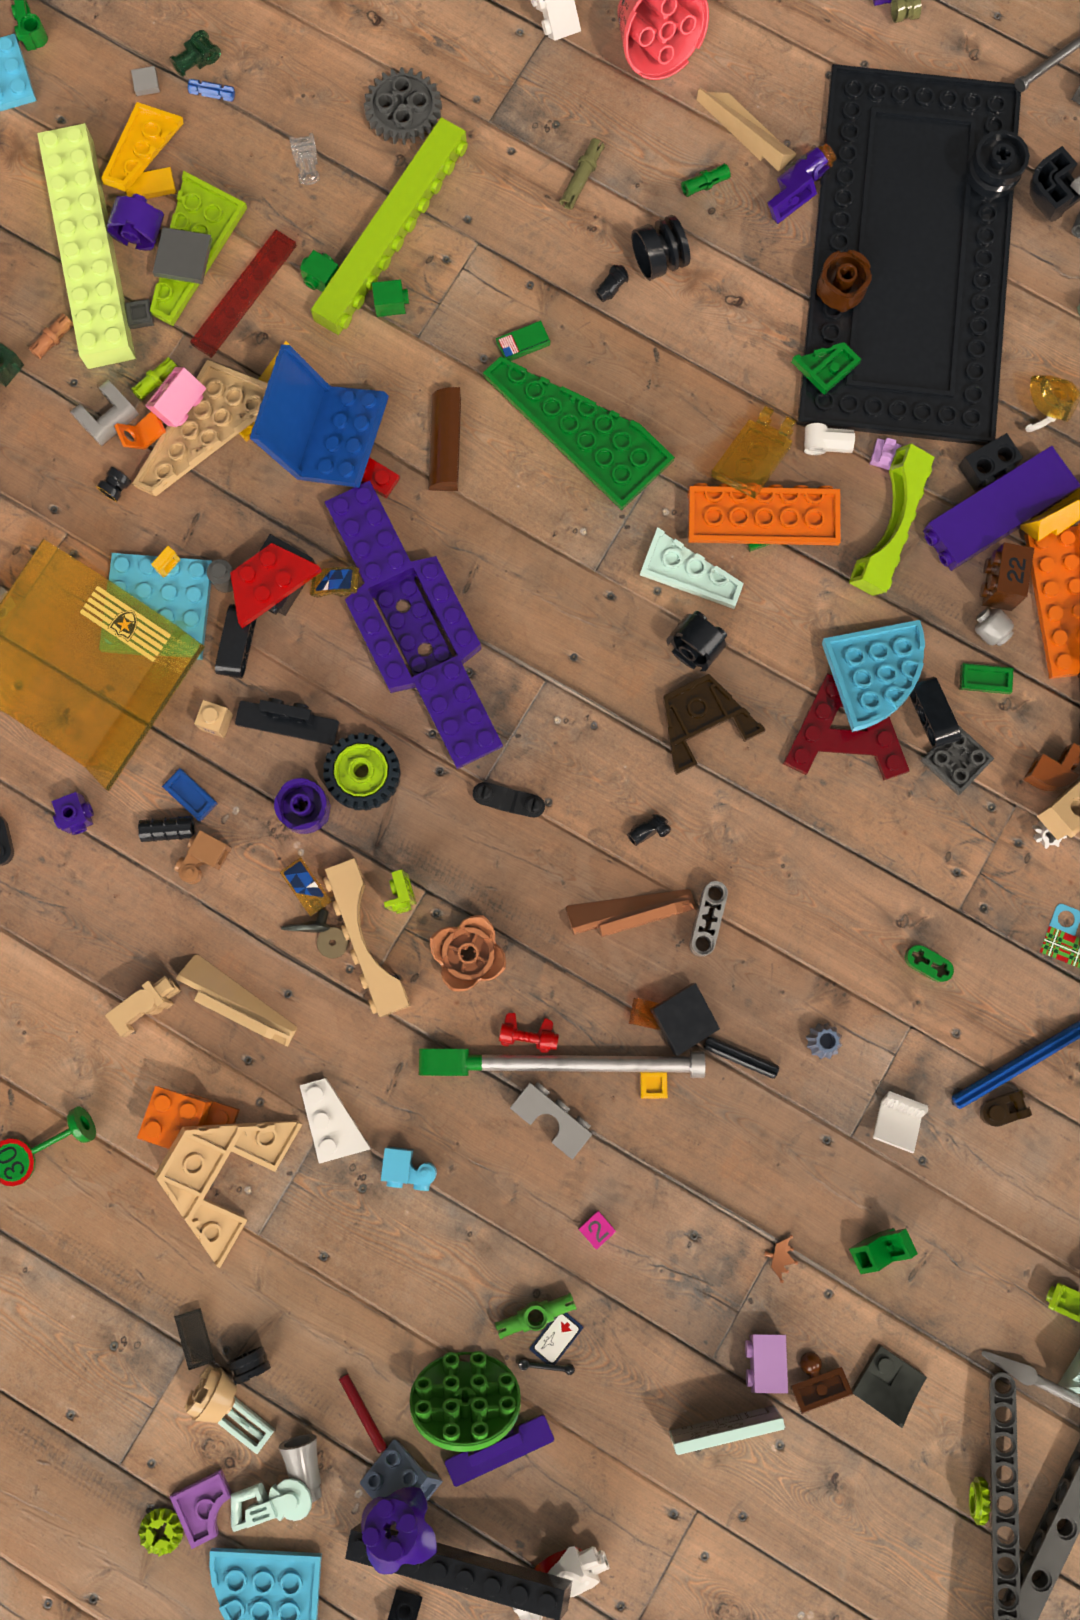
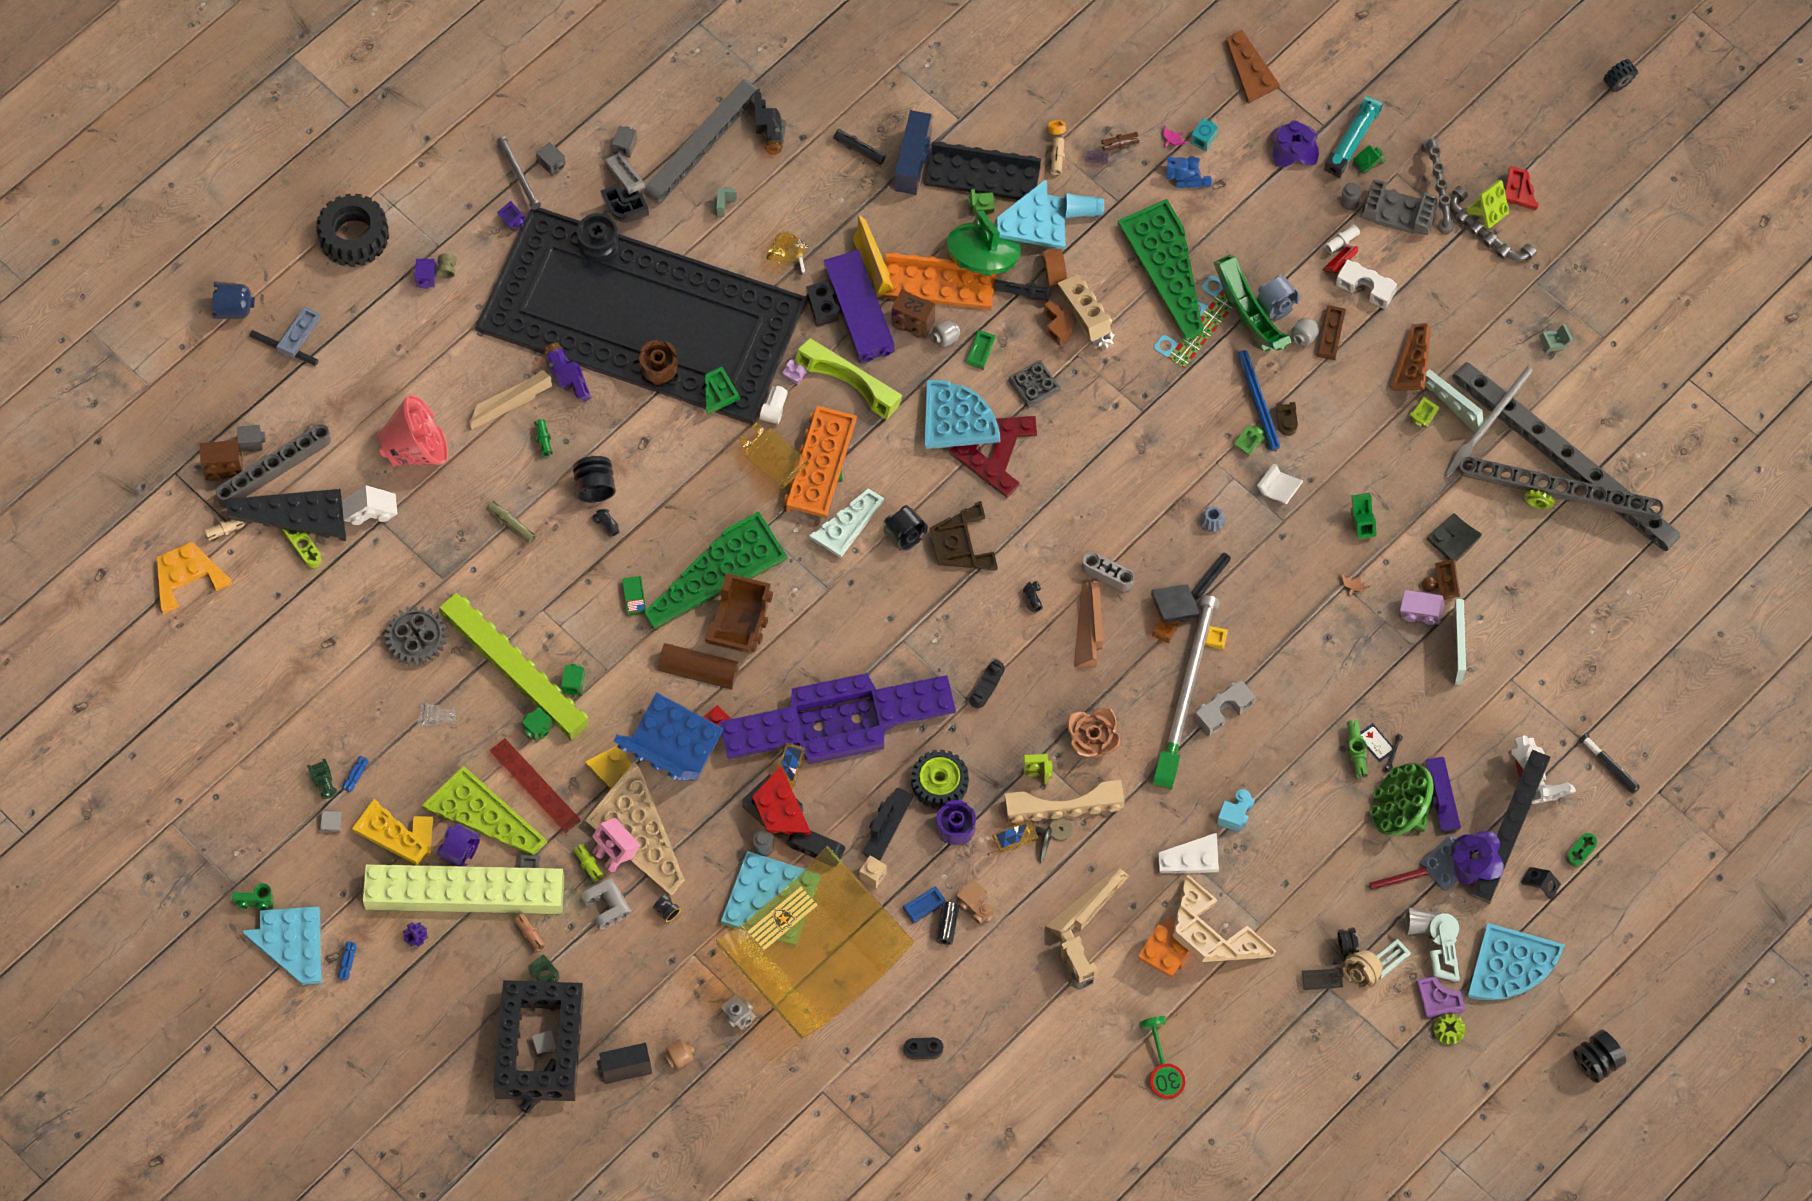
camera: 75 degrees left, 15 degrees down
dark purple brick [51,792,94,835] -> none
orange bracket [114,412,166,450] -> none
yellow tile [151,546,180,578] -> none
dark grey tile [153,227,212,284] -> none
red piece [499,1013,559,1053] -> none
dark pink tile [578,1210,616,1250] -> none
green beam [904,945,954,982] -> none
black beam [909,676,961,748] -> none
none -> dark purple gear [403,922,428,947]
none -> dark purple bracket [497,201,526,230]
none -> reddish brown cylinder [705,573,773,654]
none -> bright green bracket [1235,425,1266,455]

